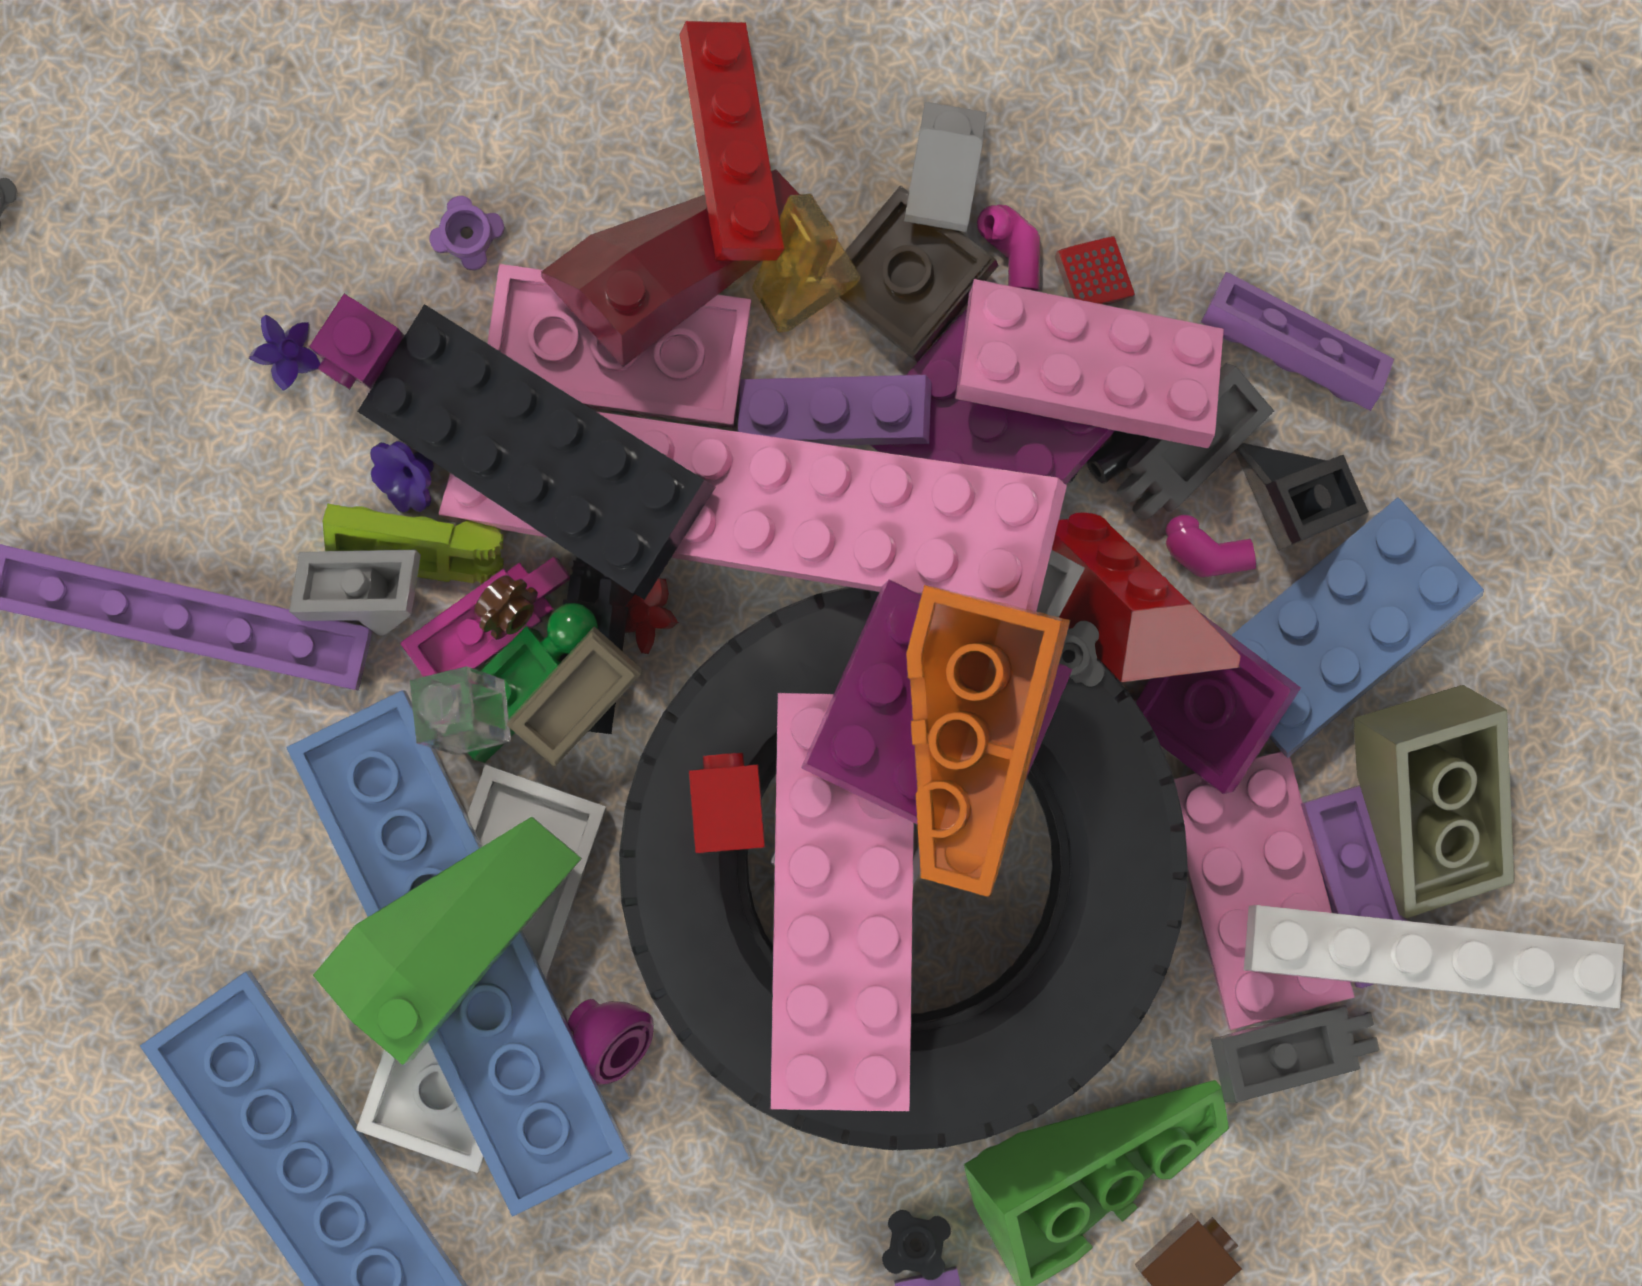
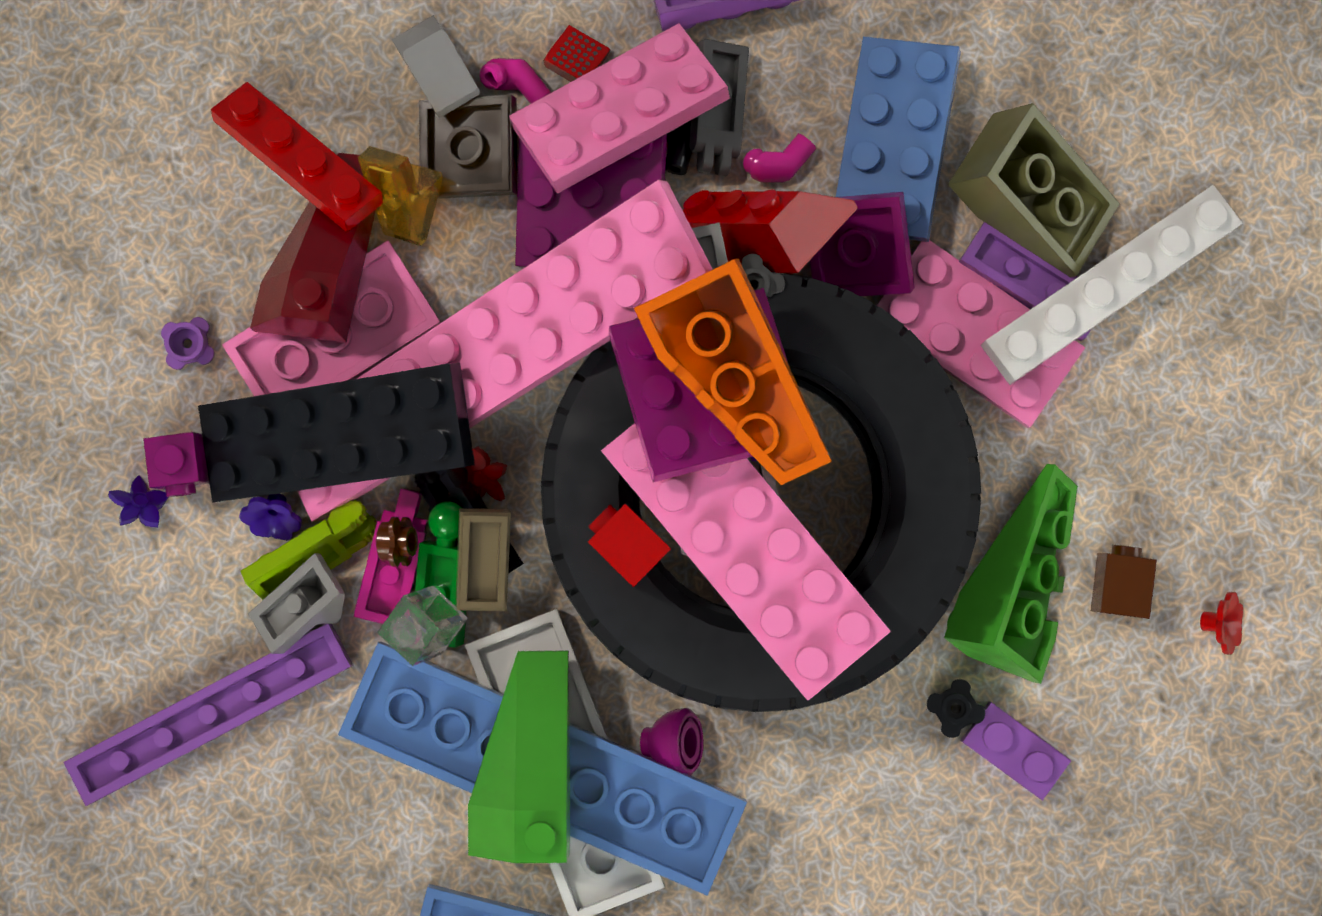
camera: 40 degrees left, 0 degrees up
medium lavender plate [738,375,931,445] -> none
dark grey hinge [1211,1005,1380,1103] -> none
black slope [1235,443,1369,551] -> none

